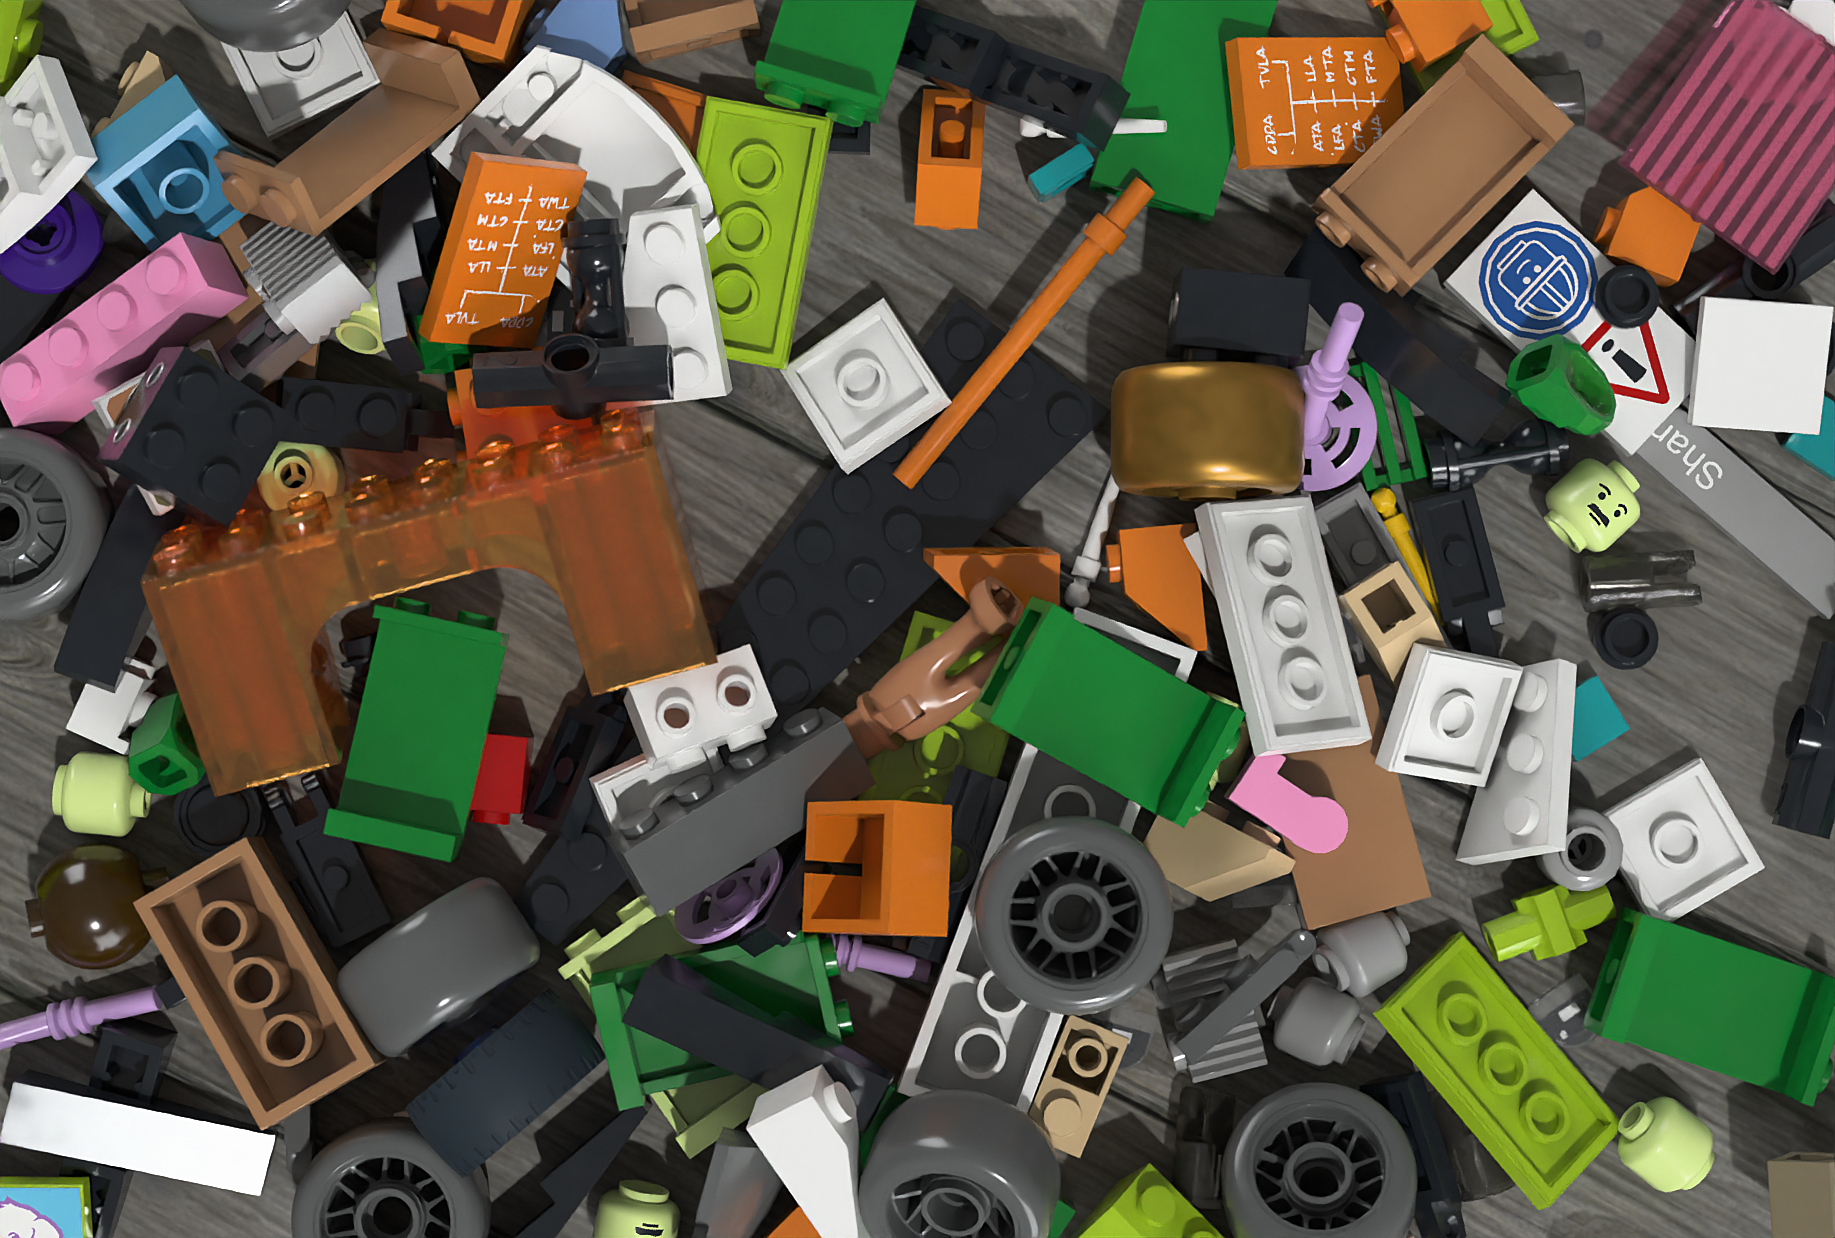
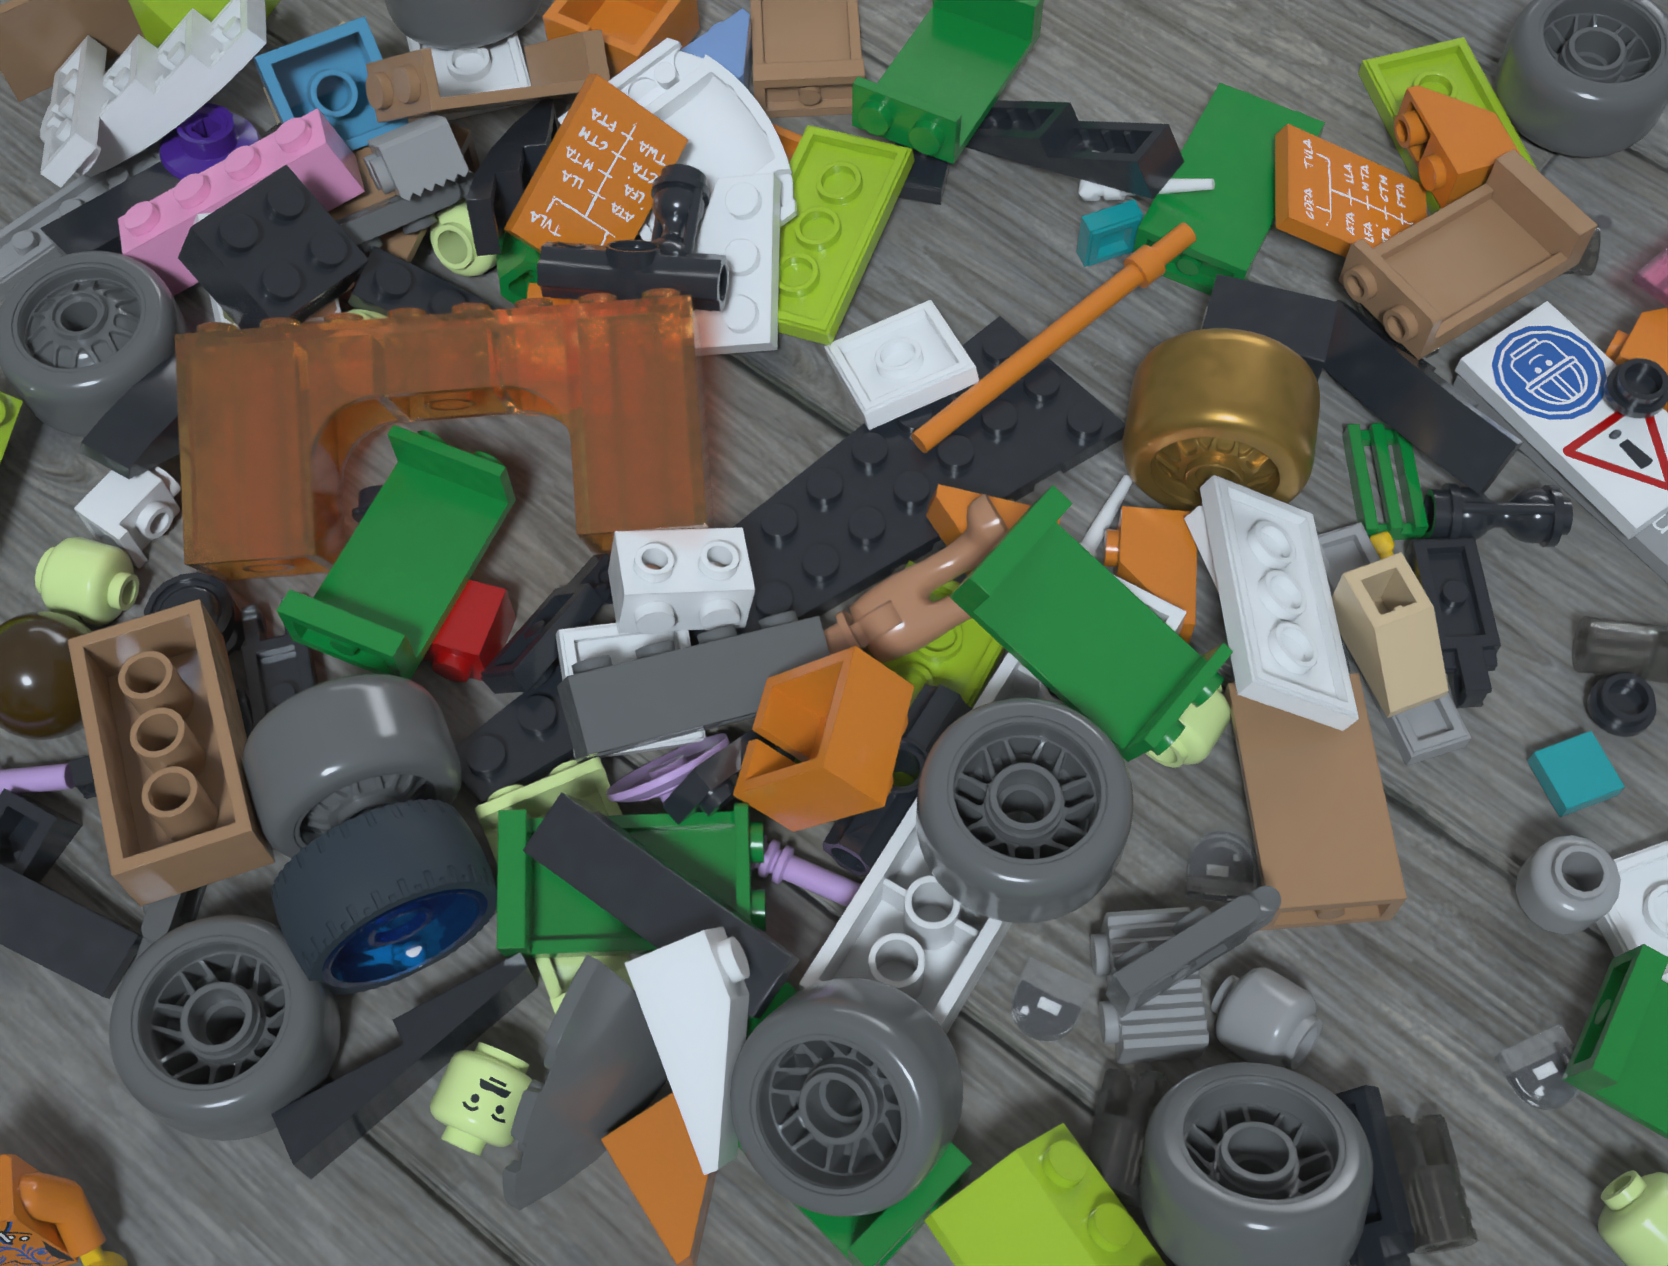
camera: 15 degrees right, 25 degrees down
green rock [128,686,217,796] -> none
orange slope [914,89,985,230] -> none
tan slope [1027,1015,1130,1158] -> none
tan slope [1143,800,1296,902] -> none
bright pink leg [1223,751,1348,853] -> none
lavender dish [1290,302,1378,491] -> none
light grey head [1312,911,1410,998] -> none
lime tile [1373,931,1620,1211] -> none
white tile [1375,642,1524,787] -> none
white wing [1455,658,1577,865] -> none
lime axle [1482,883,1616,963] -> none
green rock [1505,333,1617,435] -> none
yellowish green head [1544,458,1640,553] -> none

